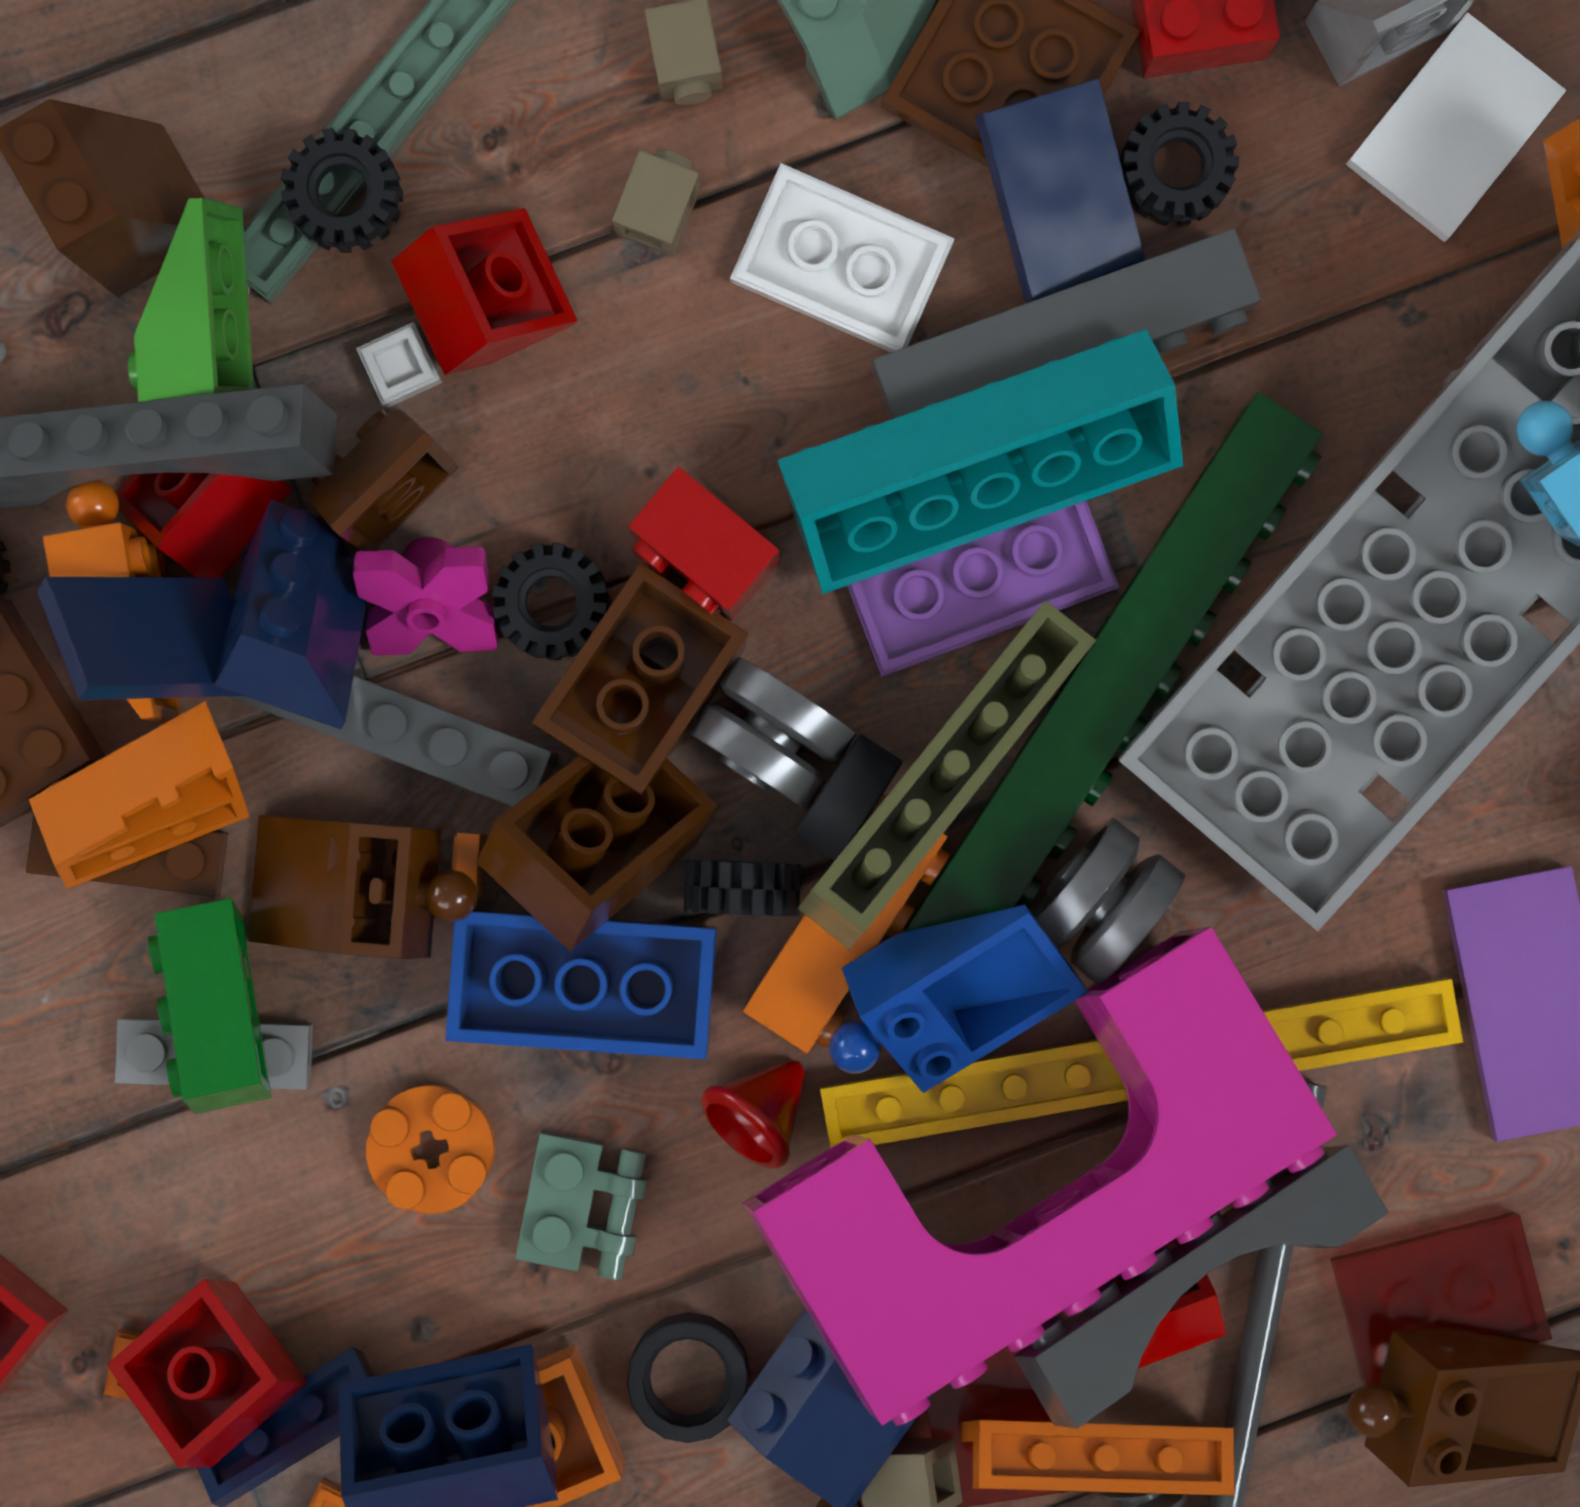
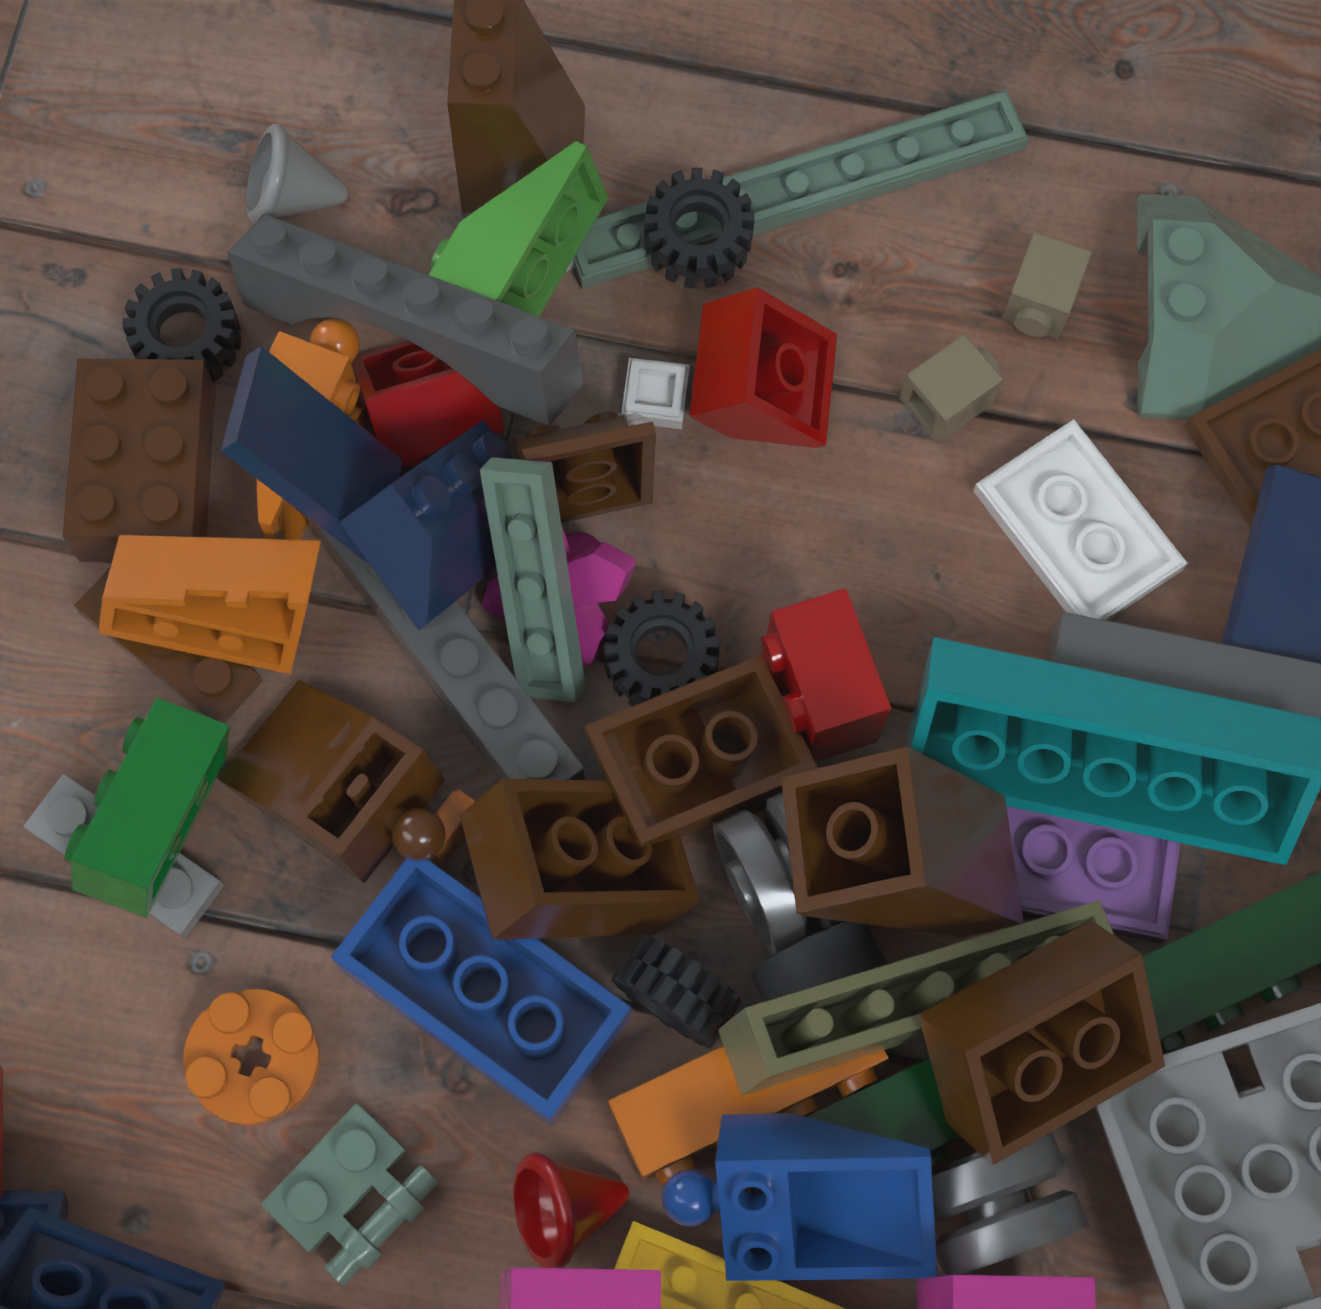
camera: 25 degrees right, 15 degrees down
none -> sand green plate [480,457,586,703]
none -> reddish brown slope [781,746,1024,937]
none -> reddish brown brick [918,920,1165,1165]

